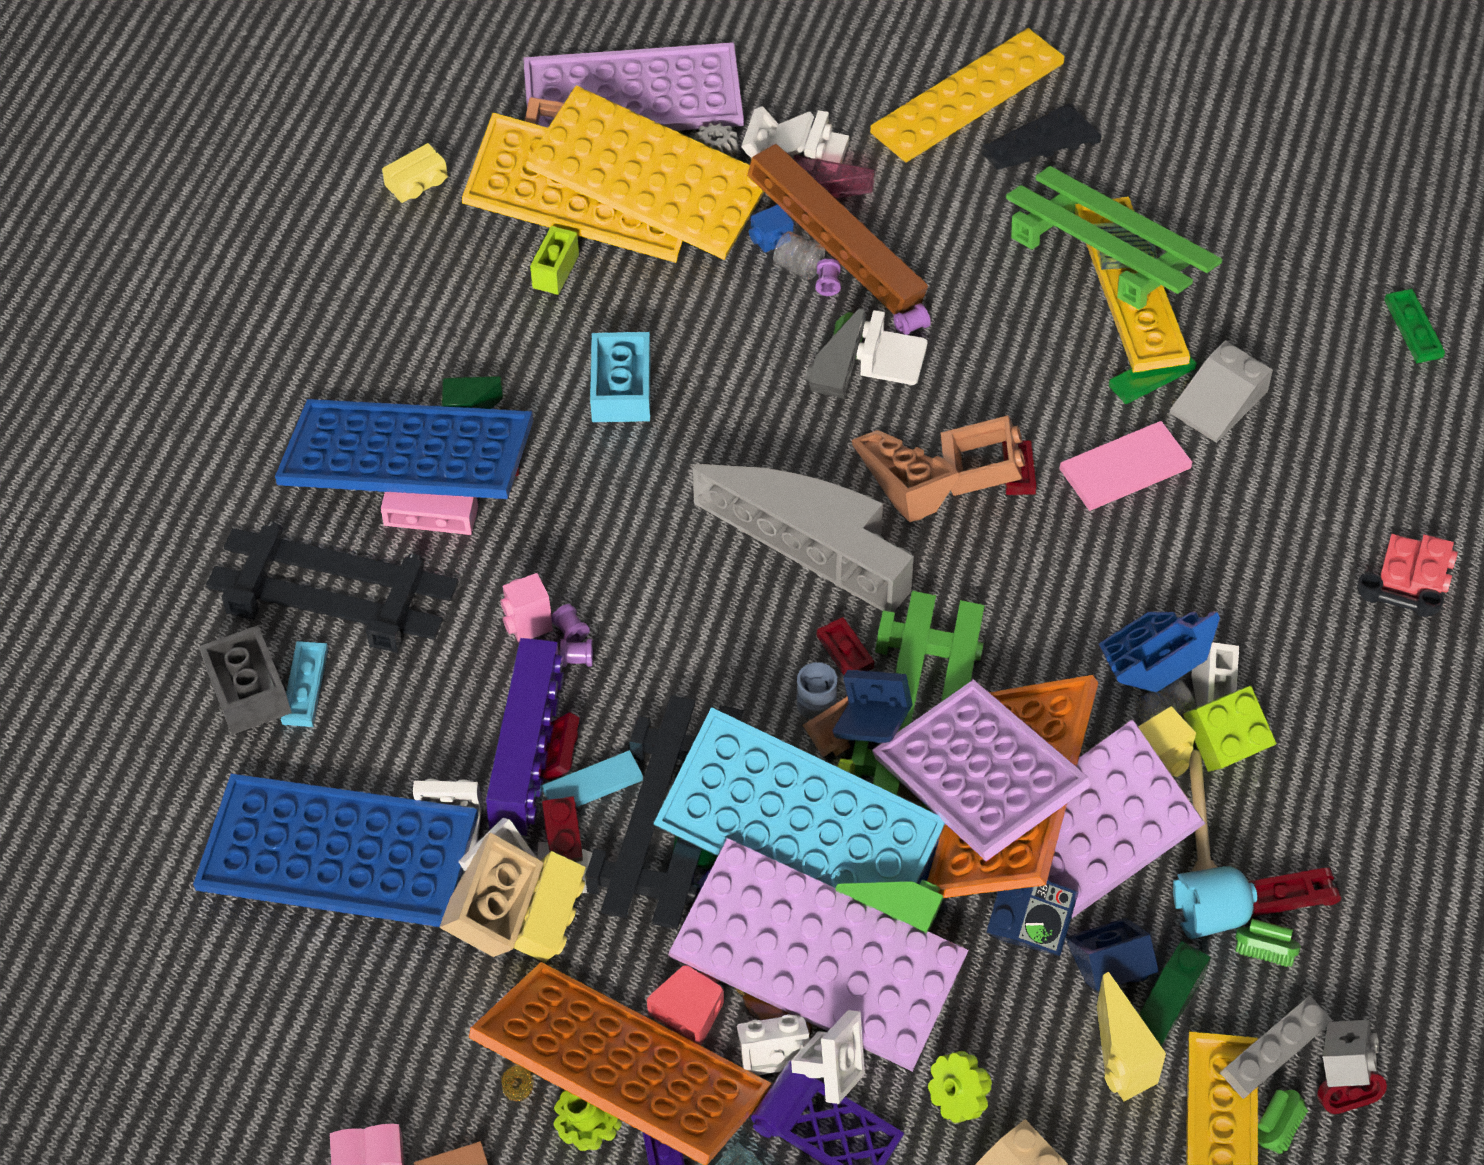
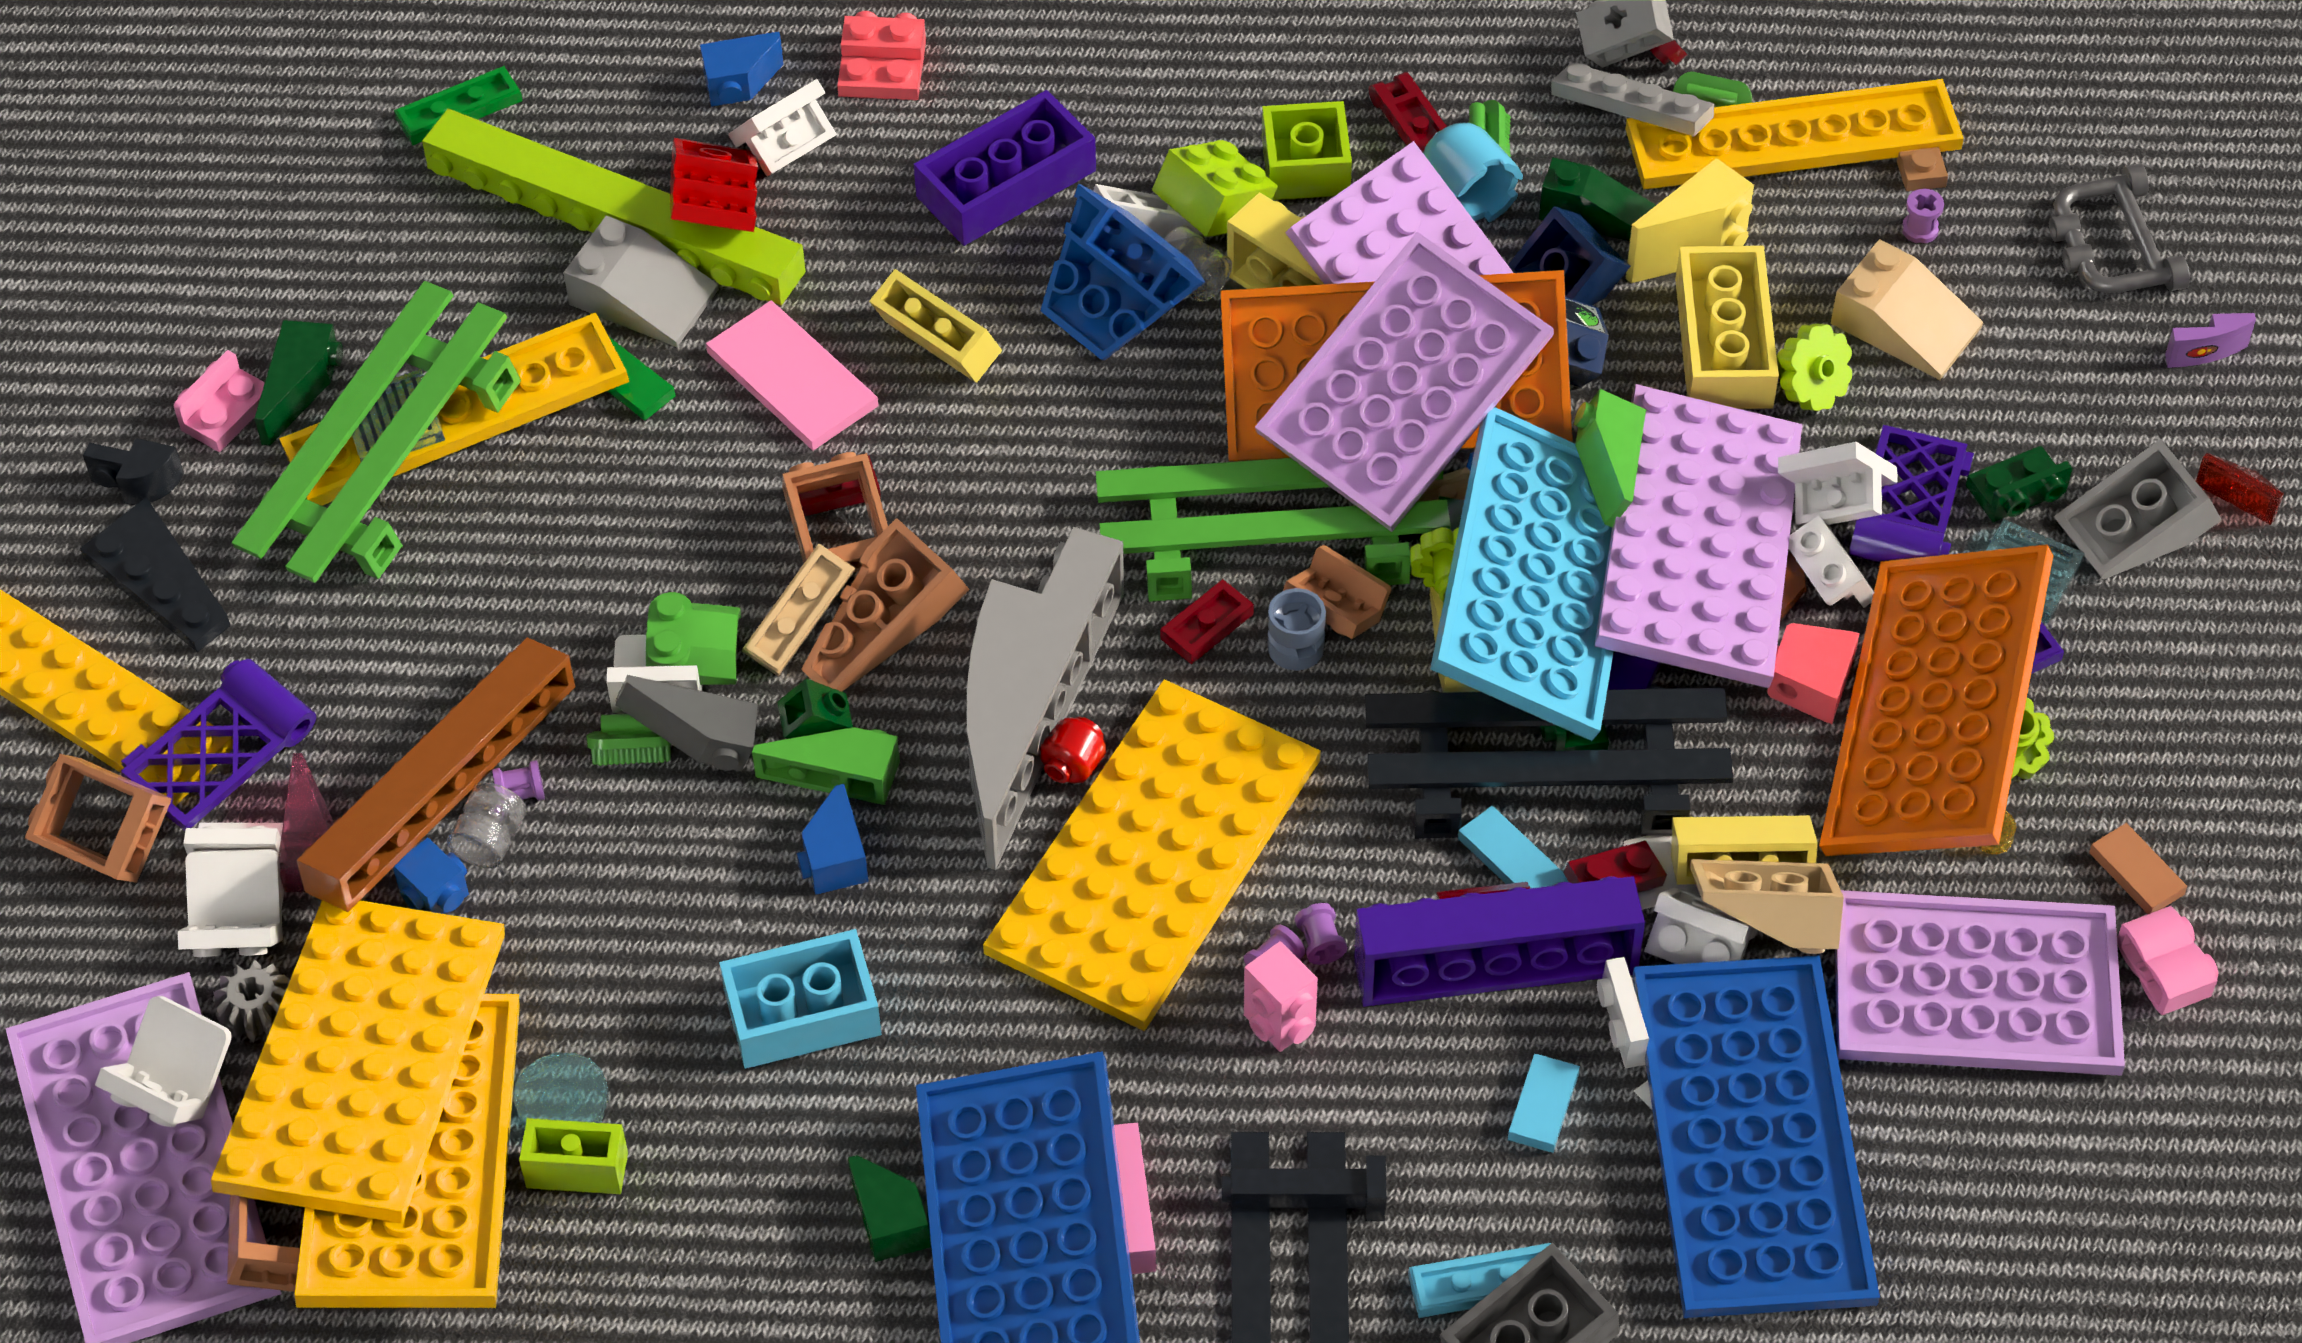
camera: 105 degrees left, 0 degrees up
dark blue bracket [833,670,913,743] -> none
medium lavender bush [894,303,931,335] -> none
black bar [1357,573,1444,617] -> none
none -> nougat window [25,754,172,883]
none -> black brick [83,438,184,505]
none -> white bracket [95,996,231,1127]
none -> dark purple piece [121,659,317,831]
none -> bright pink bracket [173,350,265,453]
none -> dark green slope [254,320,343,446]
none -> lime brick [422,109,806,306]
none -> clear light blue tile [513,1052,609,1127]
none -> bright green slope [646,592,741,685]
none -> red slope [670,138,758,232]
none -> blue slope [700,31,784,107]
none -> white bracket [728,79,837,177]
none -> tan tile [742,544,855,677]
none -> bright green slope [752,727,900,805]
none -> dark green brick [777,678,853,739]
none -> blue slope [796,784,869,895]
none -> light yellow brick [869,269,1002,383]
none -> dark purple brick [914,90,1096,246]
none -> yellow plate [983,679,1321,1031]
none -> red head [1039,716,1106,784]
none -> lime brick [1262,101,1352,200]
none -> medium azure tile [1508,1053,1580,1153]
none -> light yellow brick [1675,246,1779,409]
none -> lavender plate [1835,890,2125,1076]

